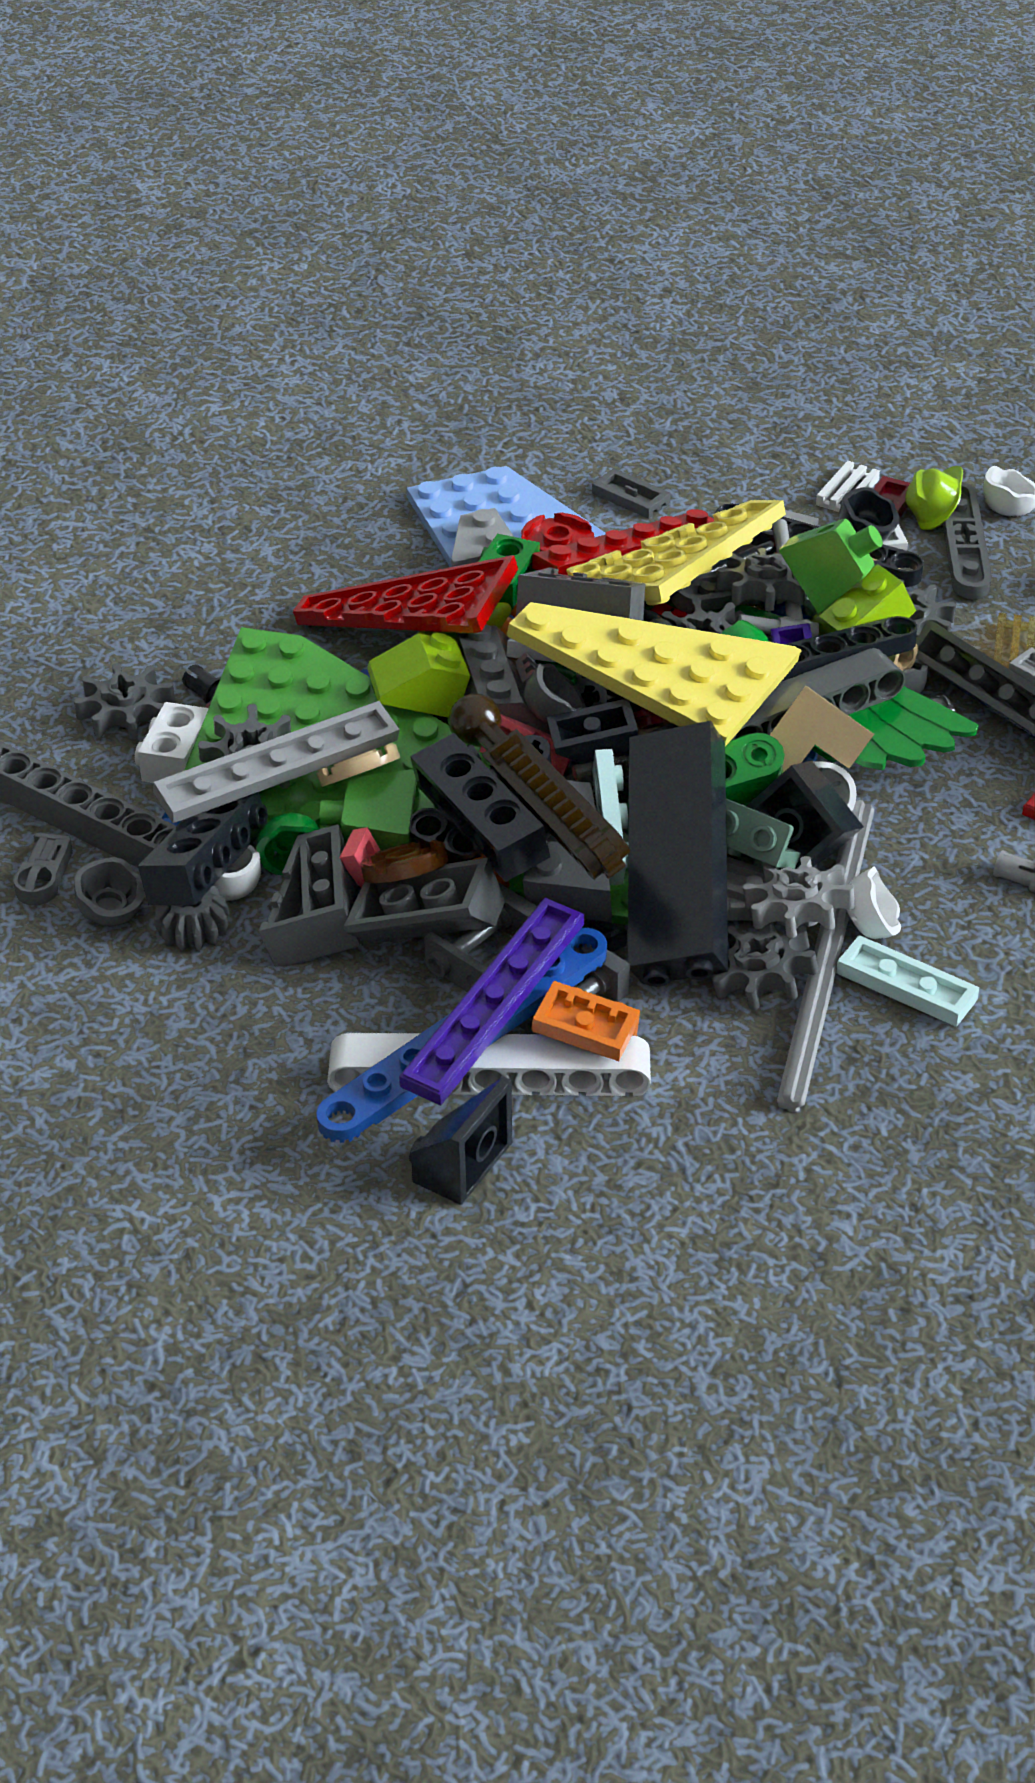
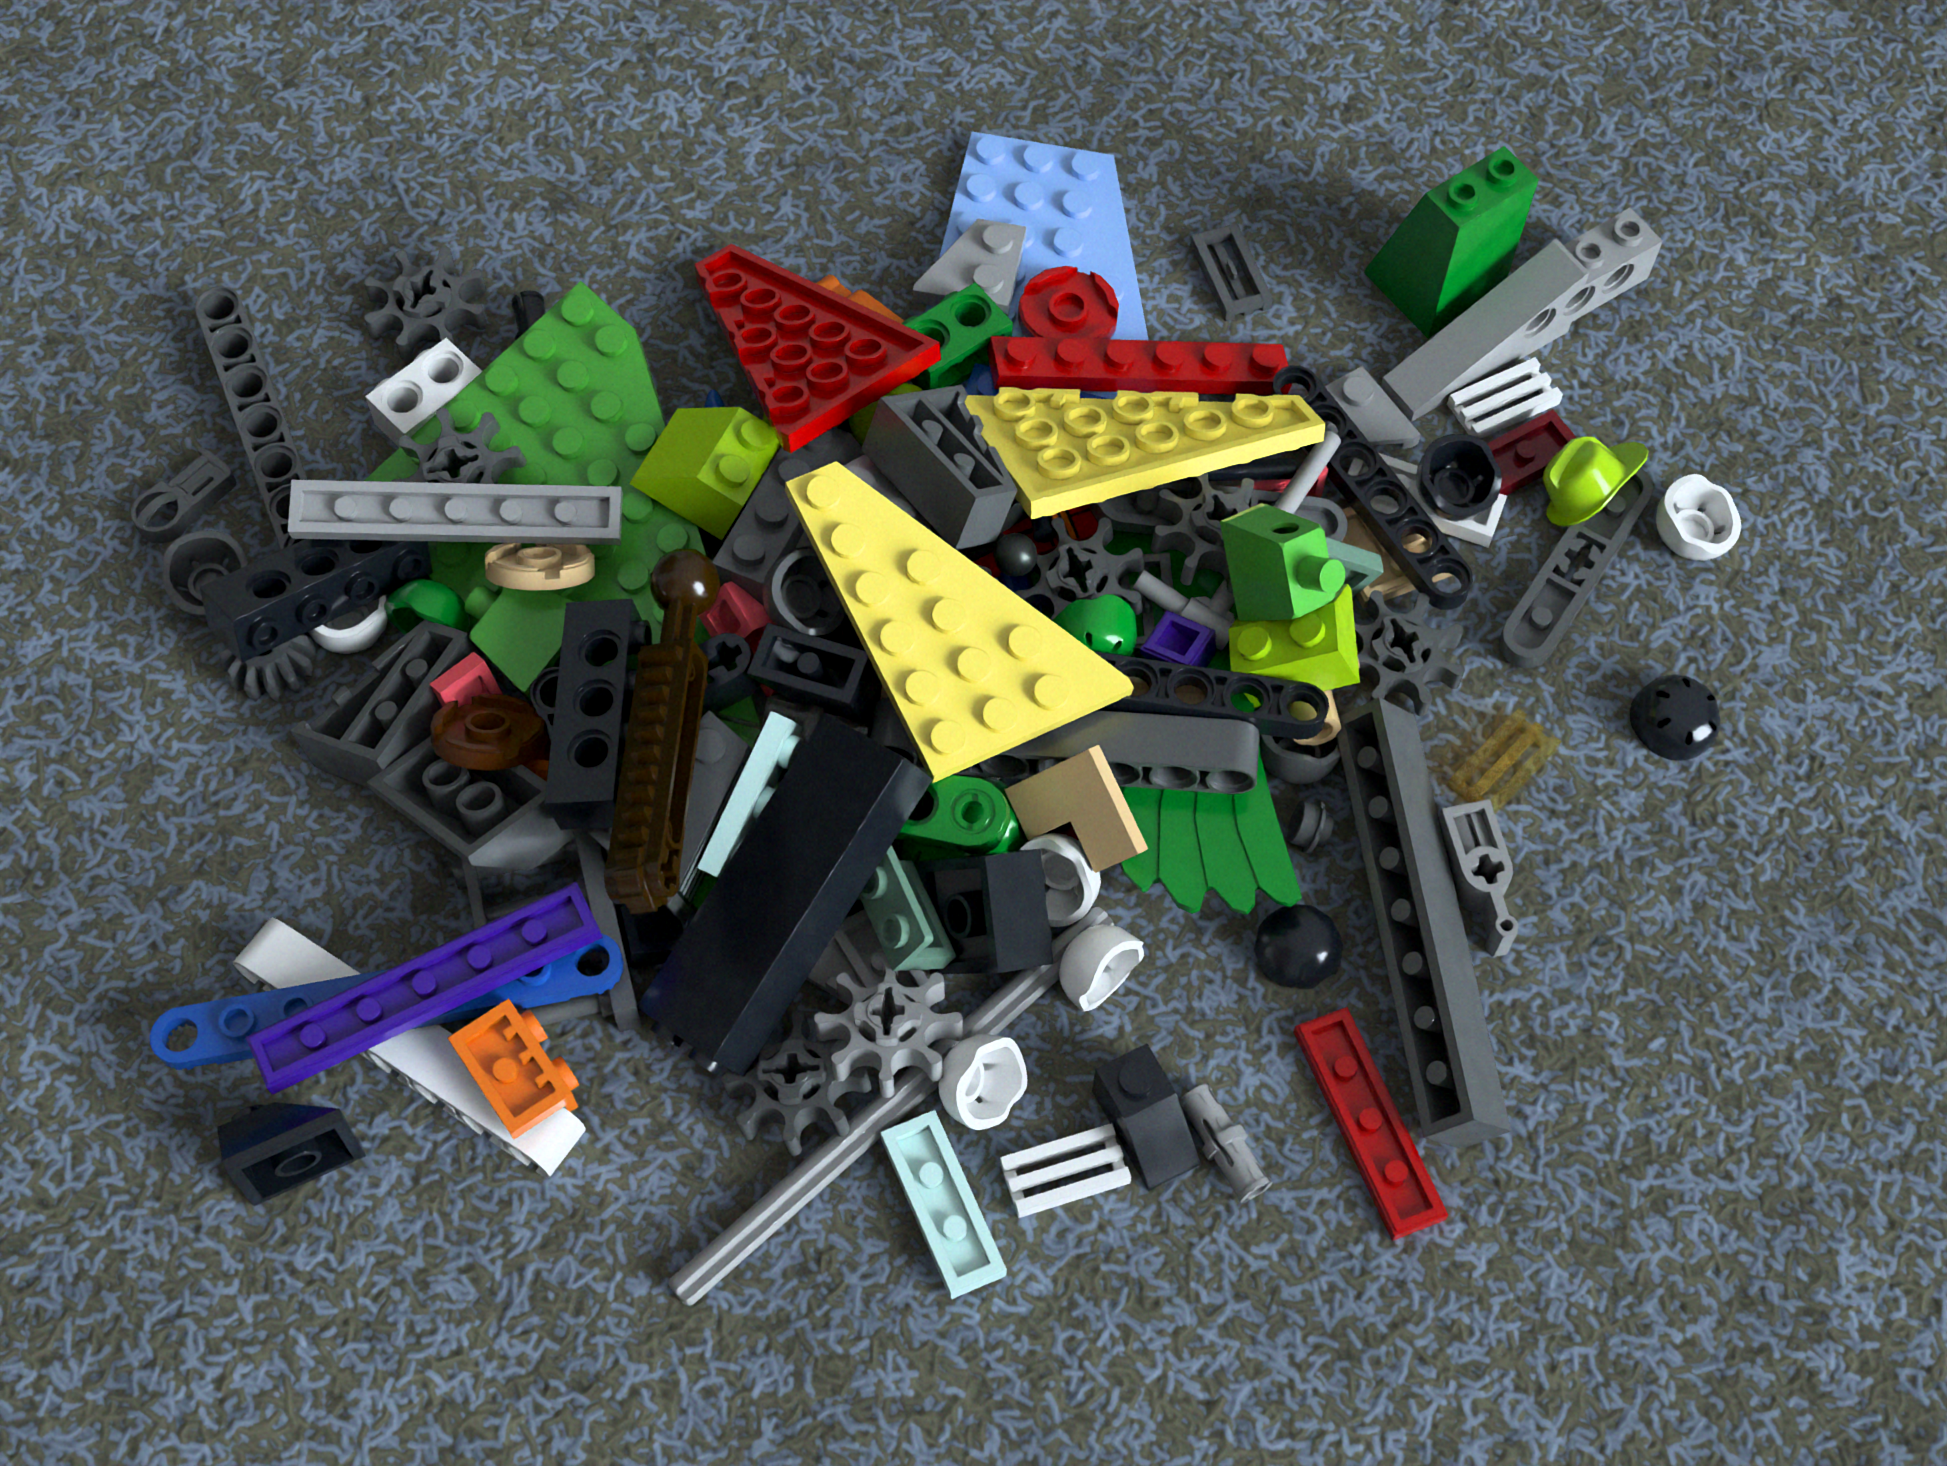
camera: 30 degrees right, 20 degrees up
none -> white tile [1000,1123,1131,1218]
none -> white helmet [1059,924,1144,1012]
none -> black slope [1092,1043,1200,1191]
none -> black hair [1254,904,1343,989]
none -> green slope [1364,146,1539,338]
none -> light grey brick [1380,208,1663,422]

